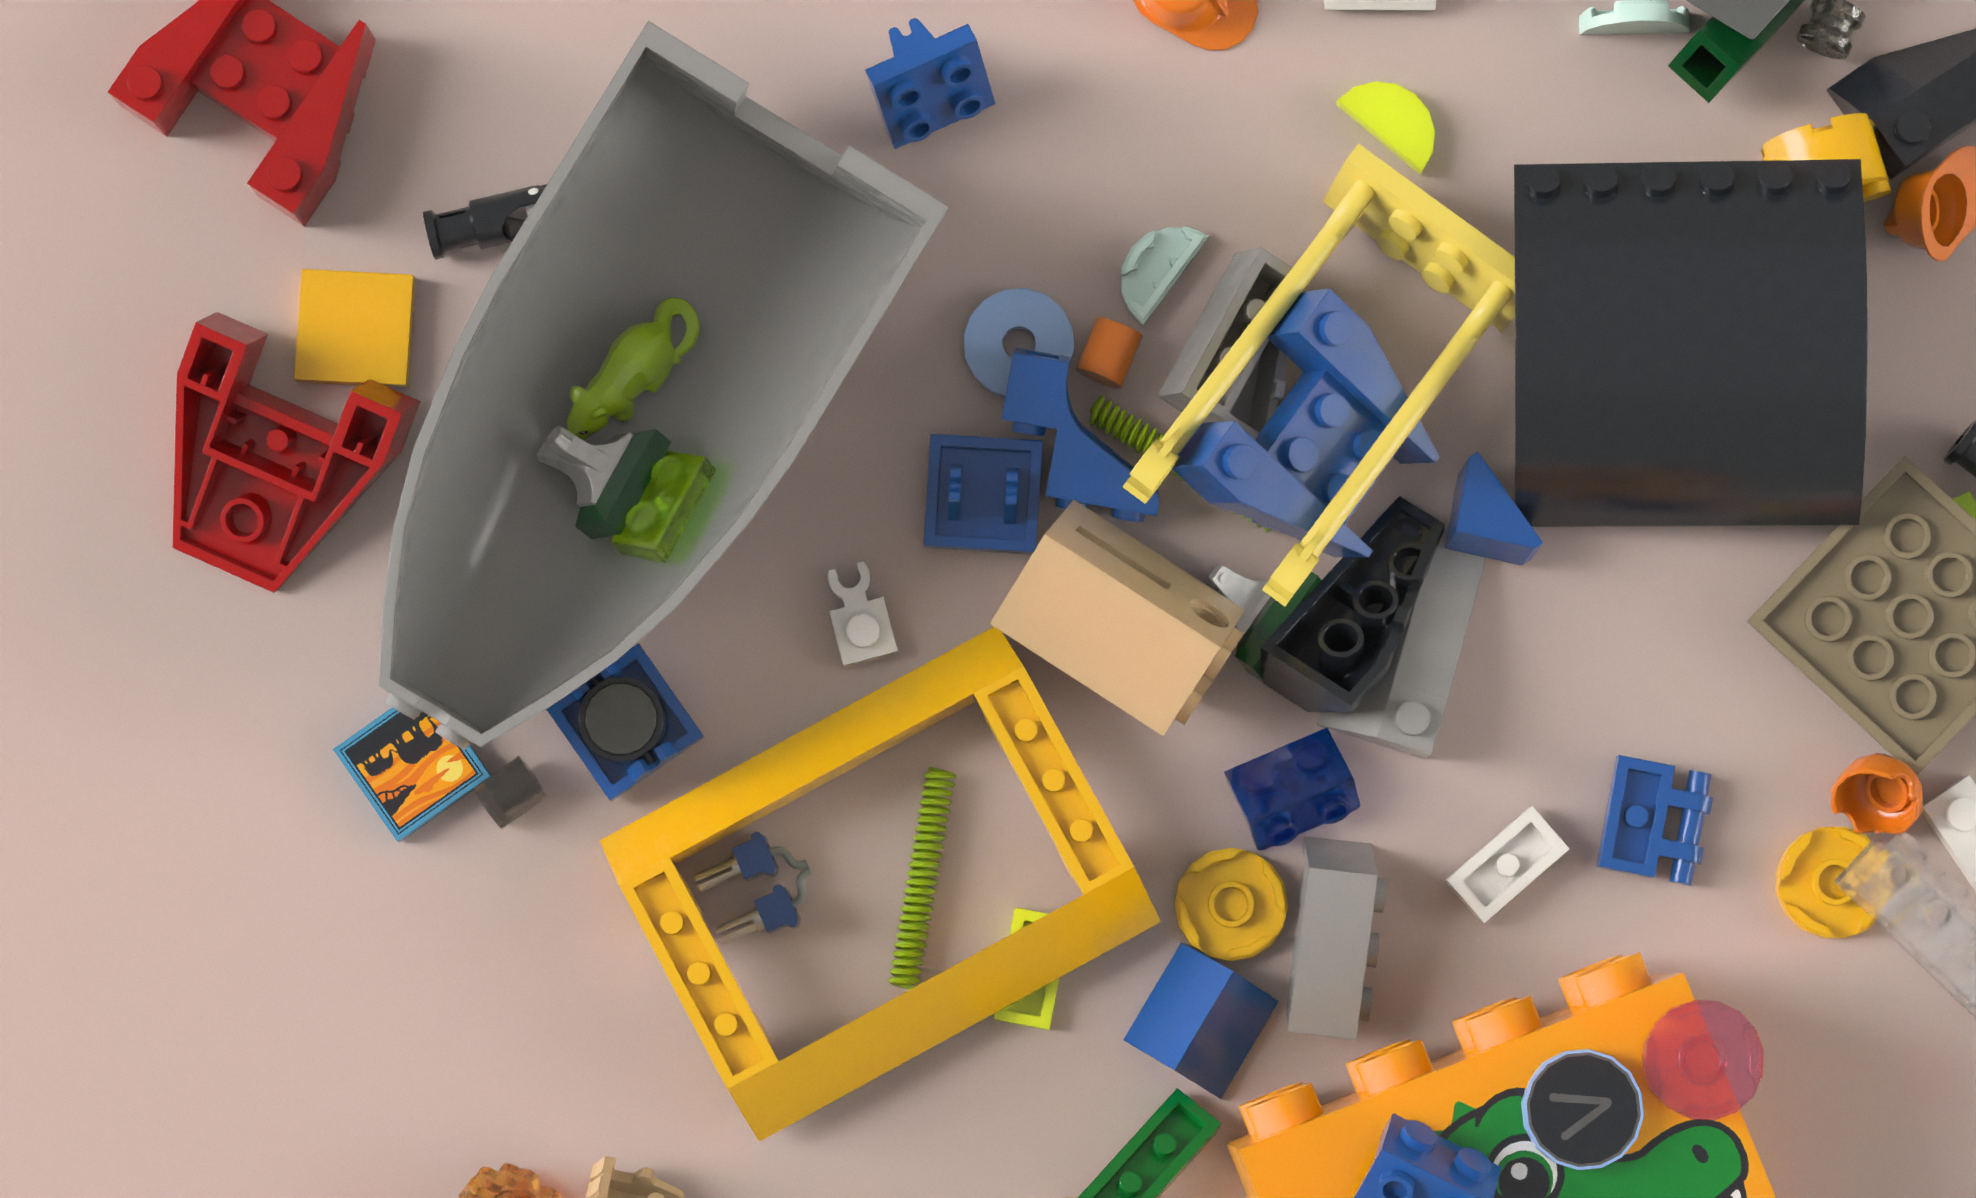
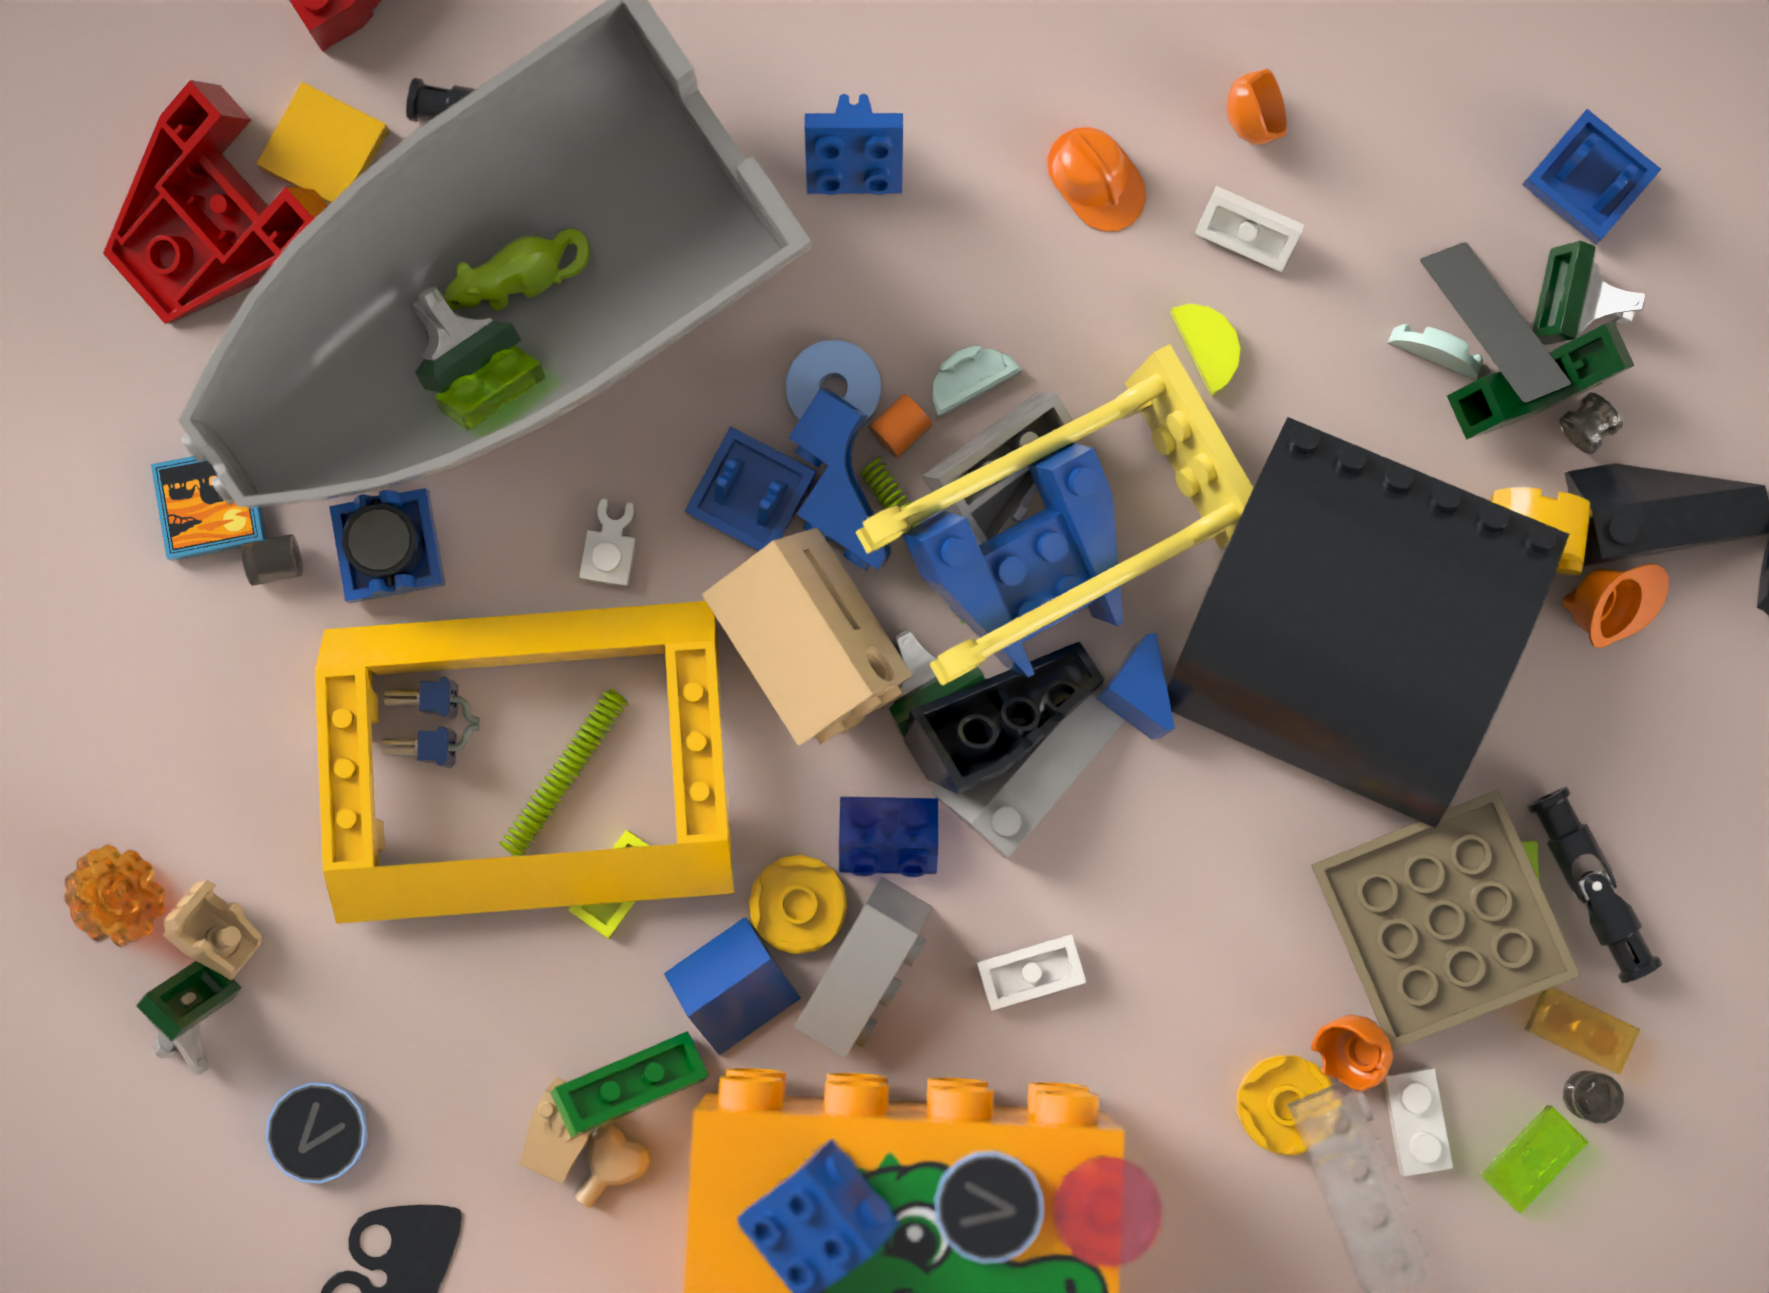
camera: 20 degrees right, 0 degrees up
blue plate [1596,755,1713,886] -> none

